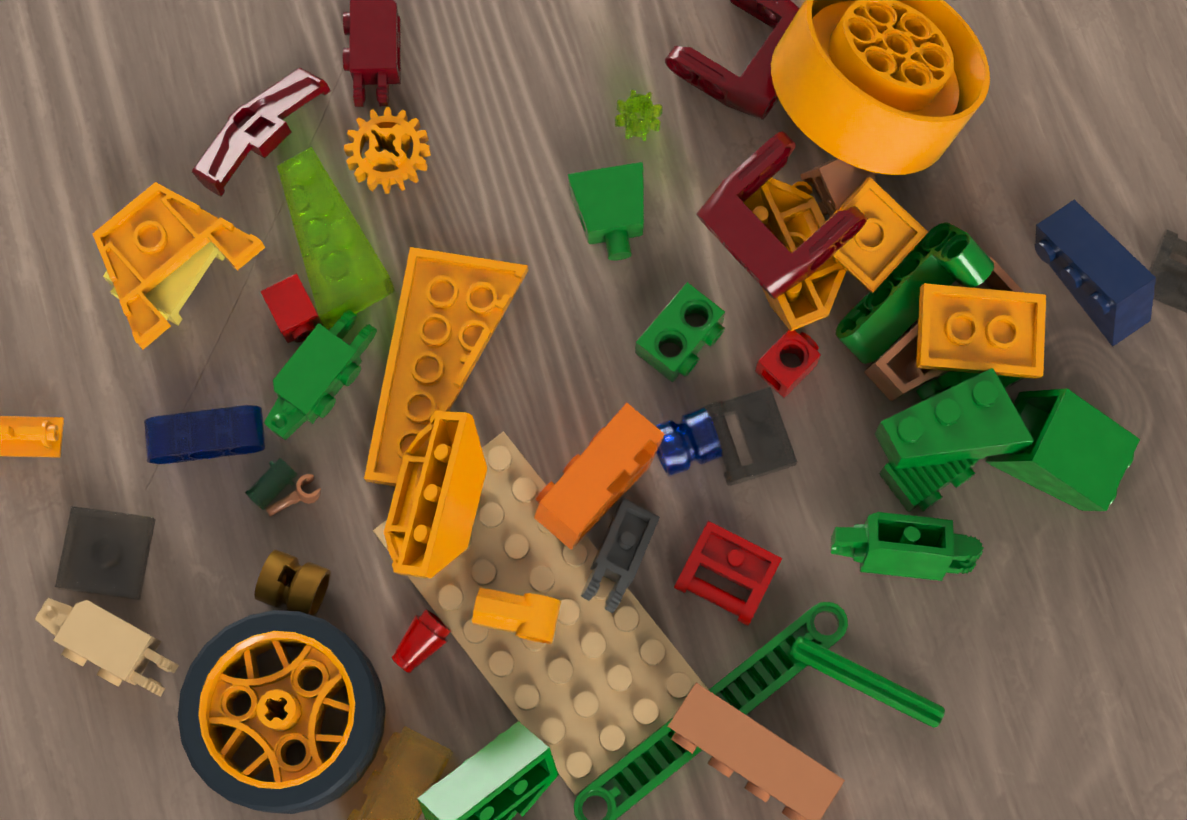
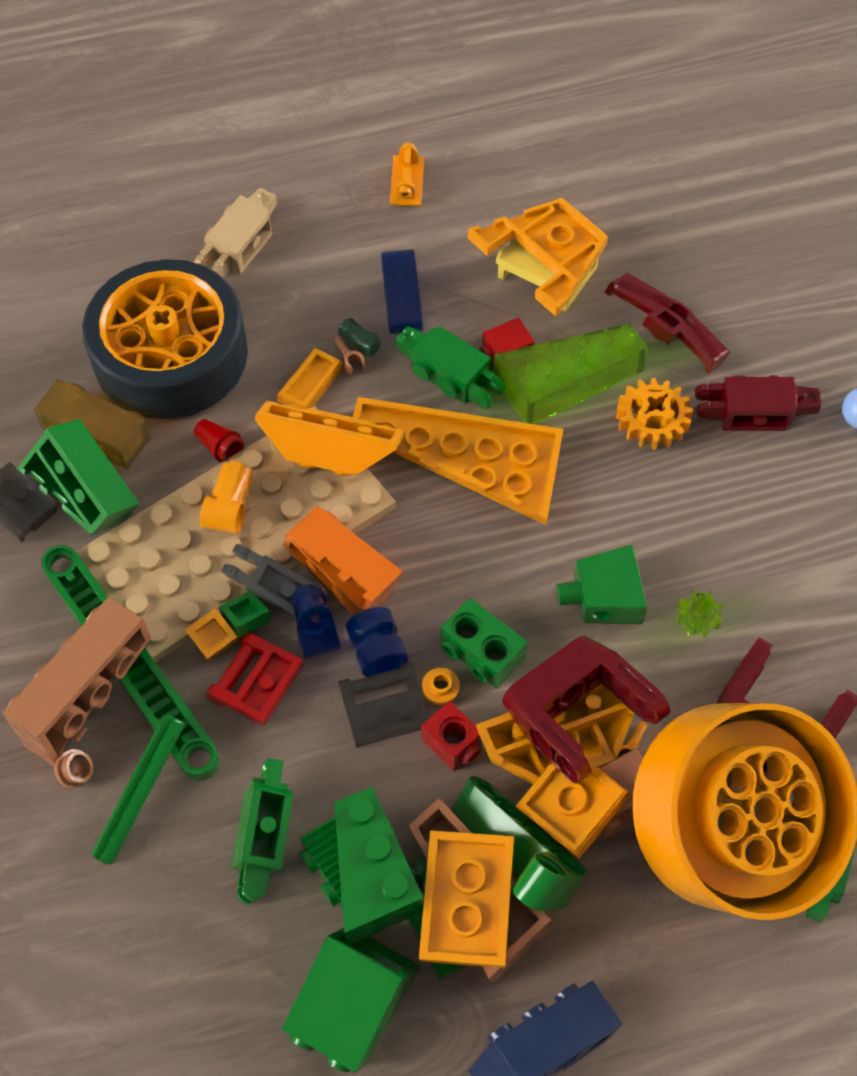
camera: 90 degrees right, 15 degrees down
clear smoke plate [55,506,156,600] -> none
pearl gold wheel [254,549,331,616] -> none
none -> nougat plate [54,749,94,789]
none -> light orange plate [185,608,239,662]
none -> green plate [219,591,271,638]
none -> light orange tile [277,348,344,408]
none -> clear blue piece [292,584,341,659]
none -> light orange plate [422,668,460,705]

